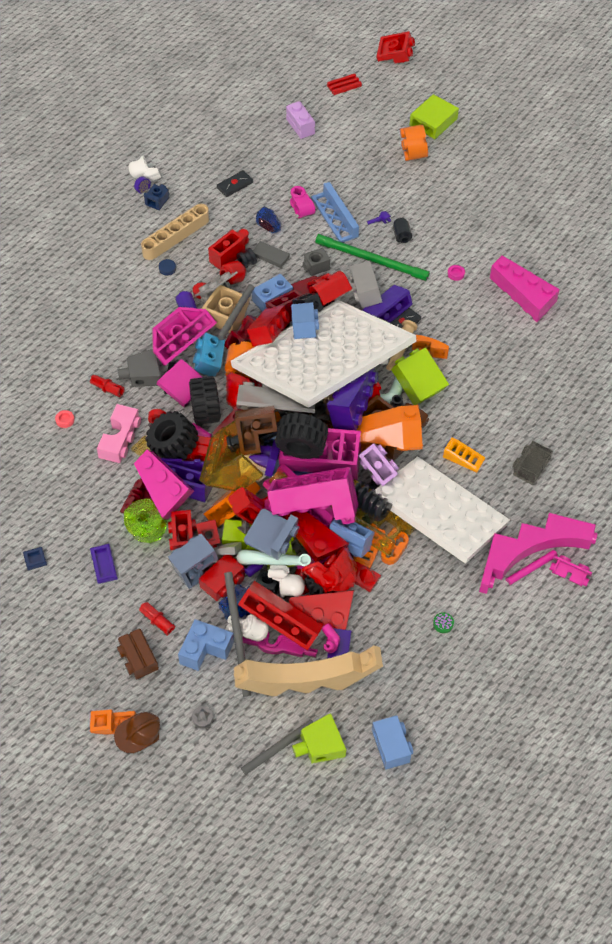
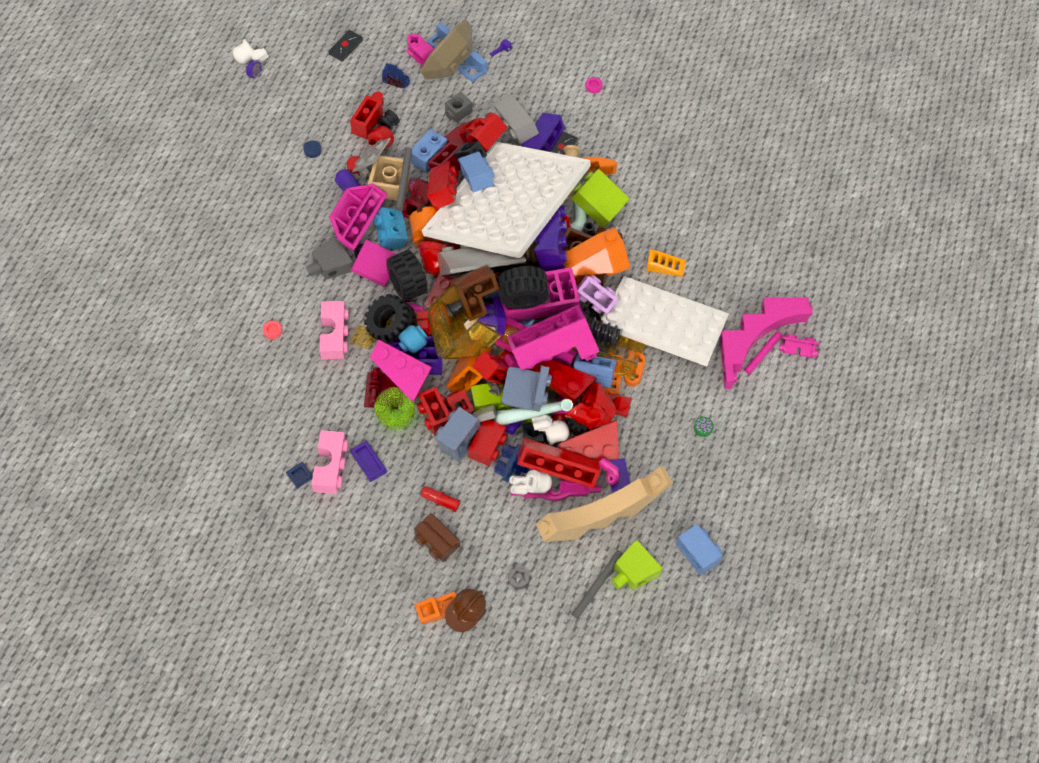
camera: 20 degrees left, 5 degrees up
red axle [90,375,125,397] -> none
tan beam [141,204,209,260] -> none
dark blue brick [144,184,169,211] -> none
red tile [148,409,166,424] -> none
medium blue brick [178,619,234,671] -> none
dark grey bar [224,572,251,697] -> none
dark grey tile [253,241,290,268] -> none
green piece [315,234,430,281] -> none
black brick [393,218,412,243] -> none
dark pink wedge [490,255,560,322] -> none
clear smoke brick [512,441,553,485] -> none
none -> bright pink arch [311,430,349,494]
none -> dark azure head [398,325,428,354]
none -> dark tan wedge [419,19,473,79]

